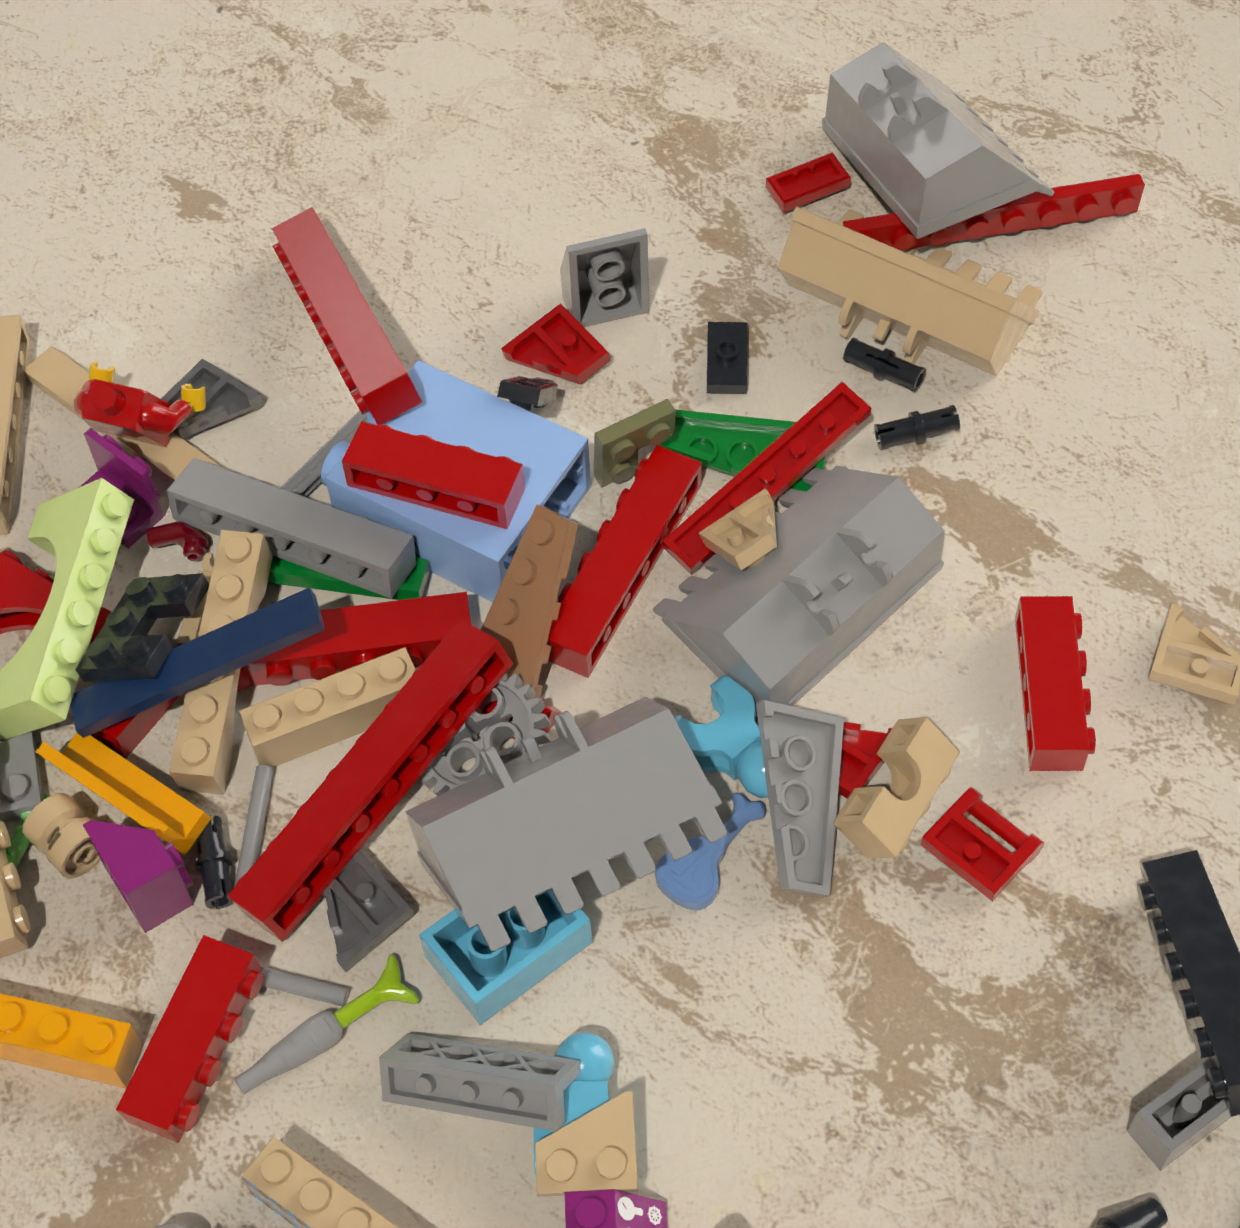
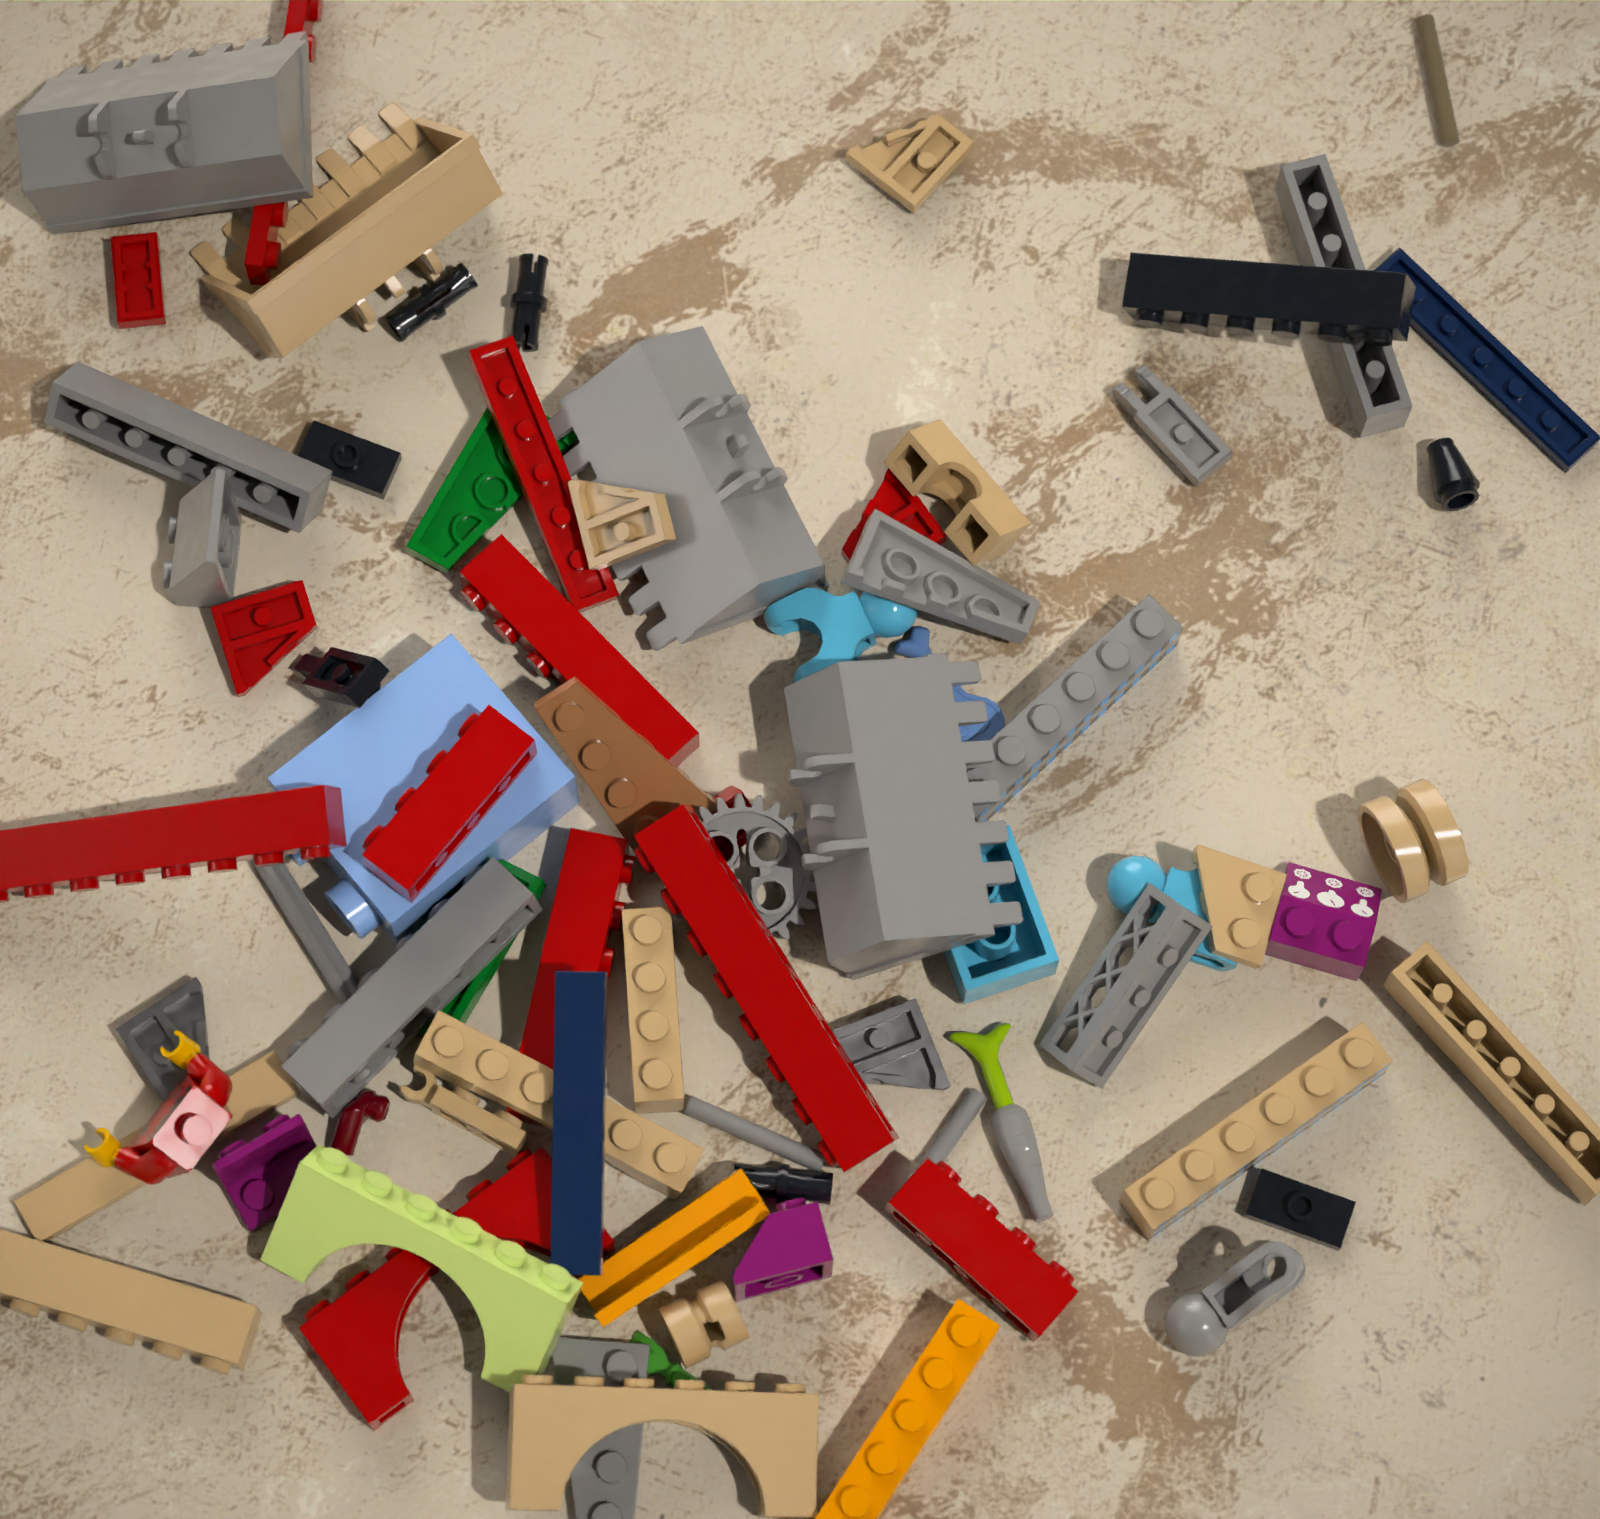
camera: 75 degrees left, 15 degrees up
black plate [75,573,209,682] -> none
olive plate [594,398,676,488] -> none
red plate [921,787,1044,902] -> none
red brick [1015,596,1096,771] -> none
none -> light grey brick [44,362,333,533]
none -> light grey brick [966,594,1183,822]
none -> light grey hinge [1112,365,1233,487]

